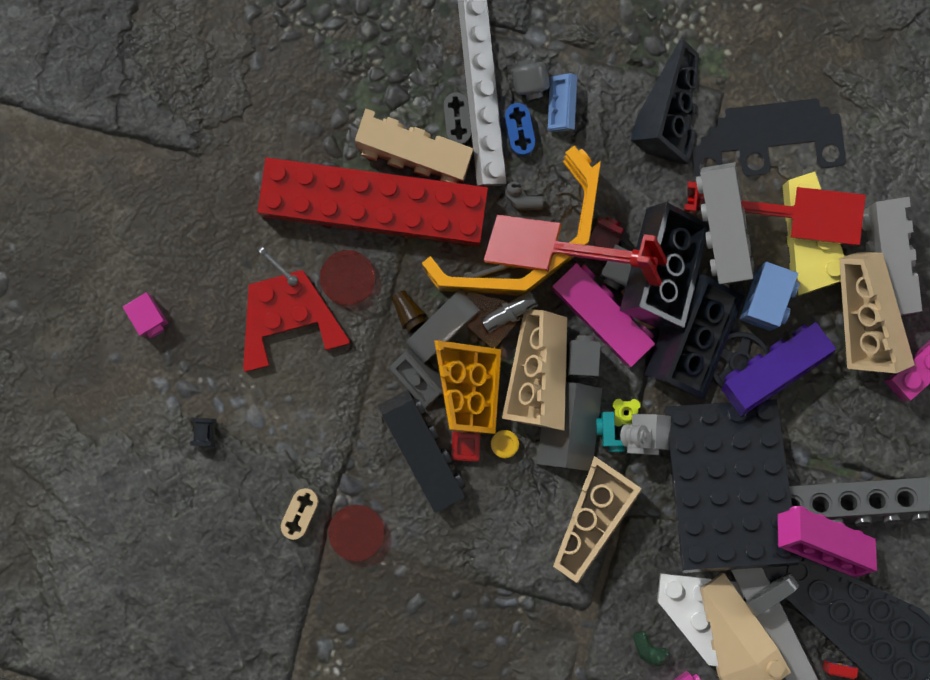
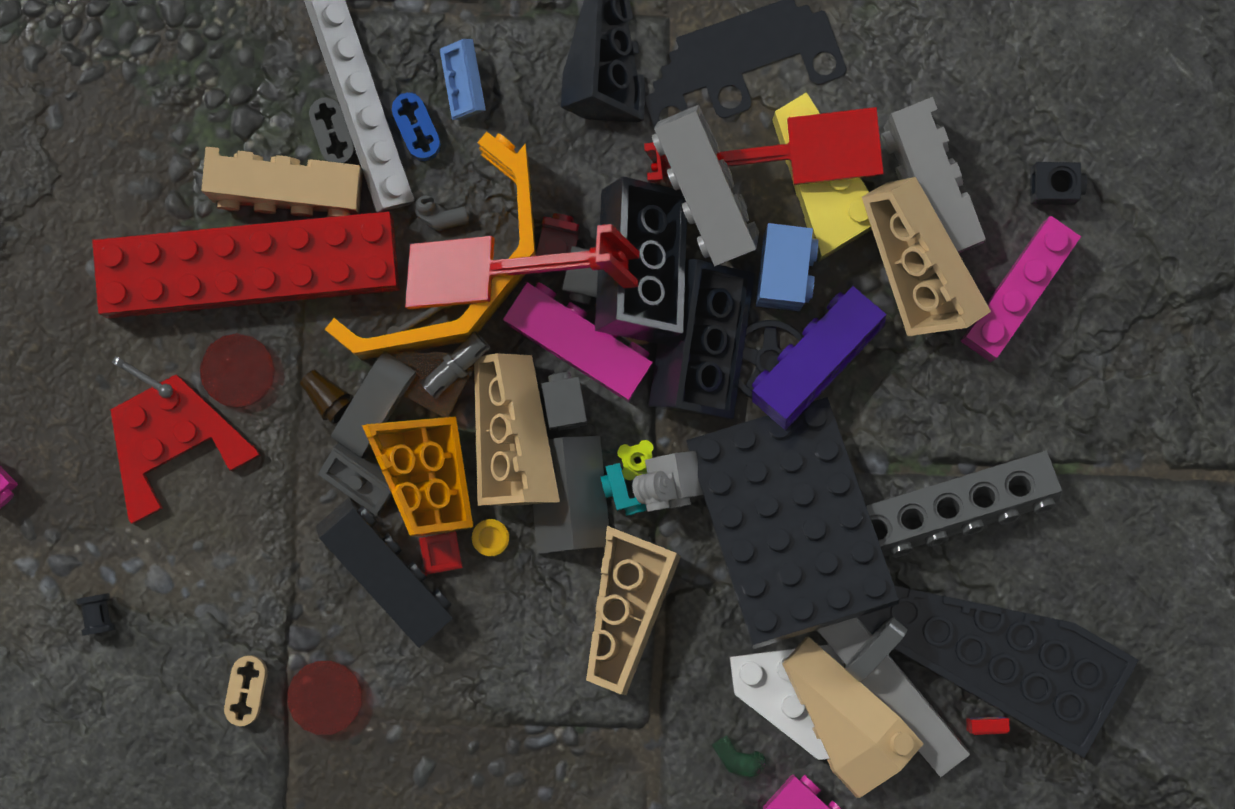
camera: 15 degrees left, 0 degrees up
dark grey head [512,58,550,100] -> none
dark pink brick [778,506,877,577] -> none

